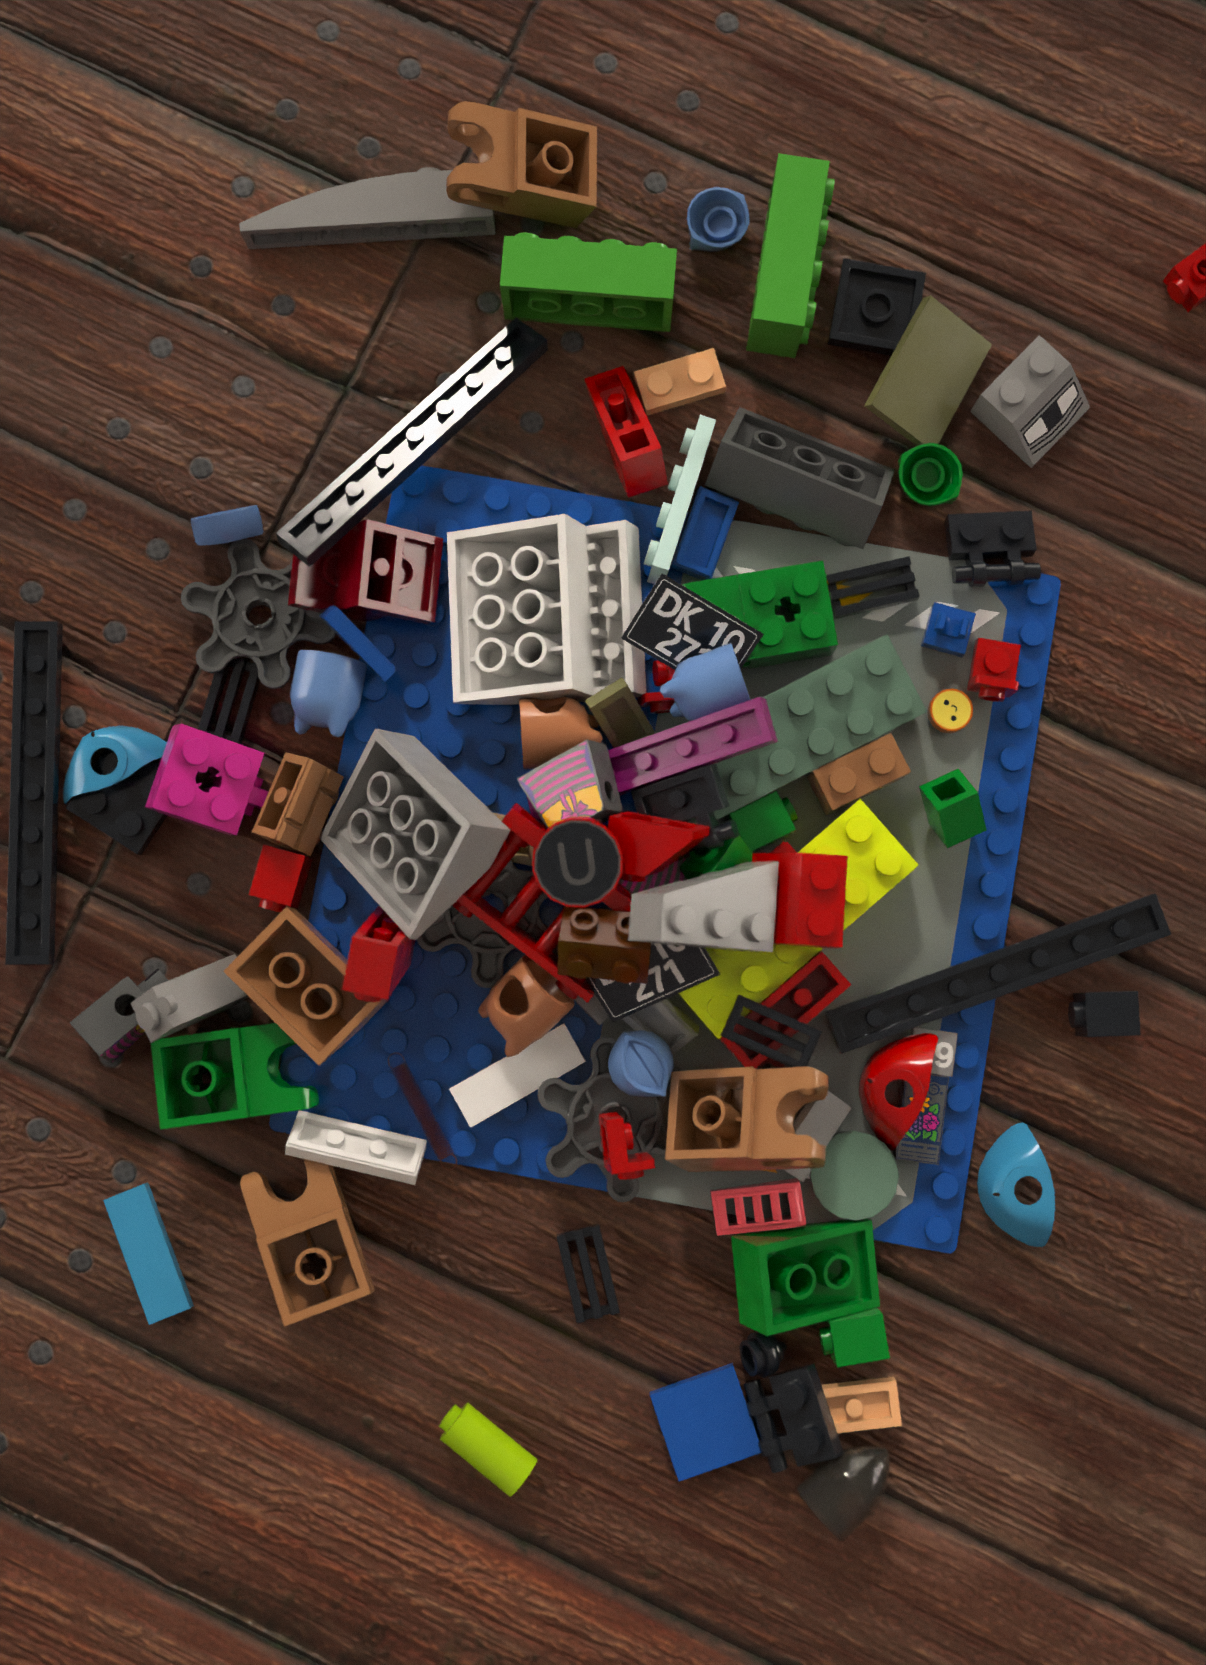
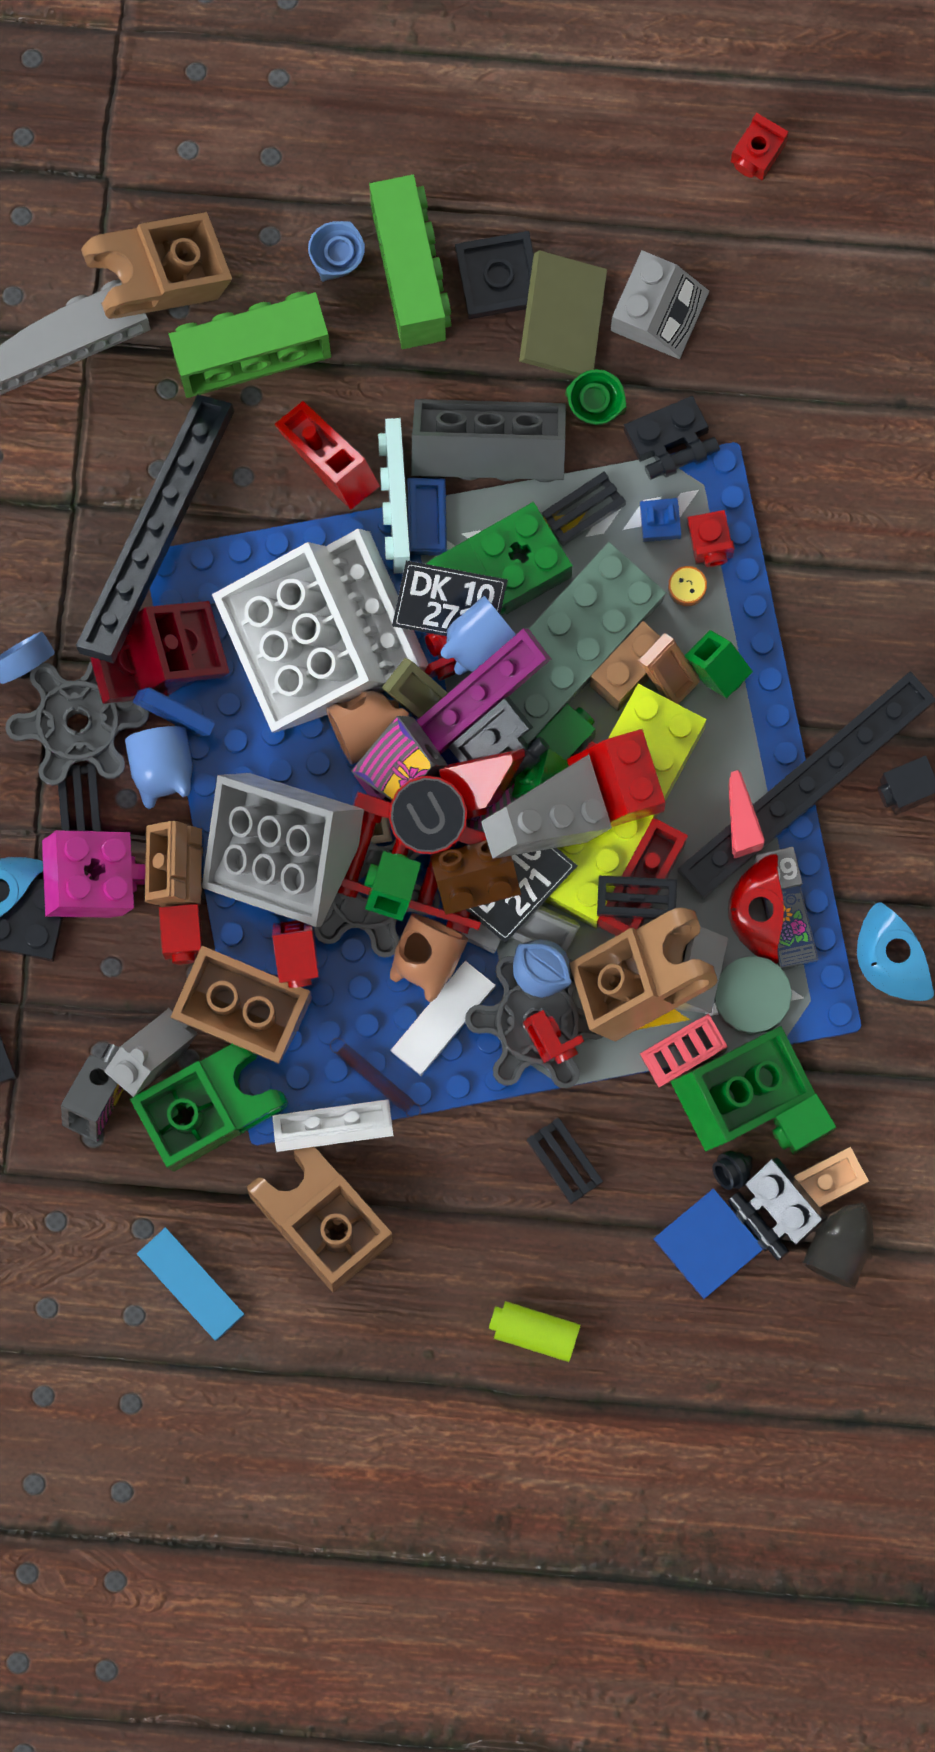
camera: 20 degrees left, 5 degrees down
light nougat plate [633,348,726,416] -> none
none -> green brick [364,851,421,921]
none -> nougat tile [638,633,700,704]
none -> coral slope [728,770,765,858]

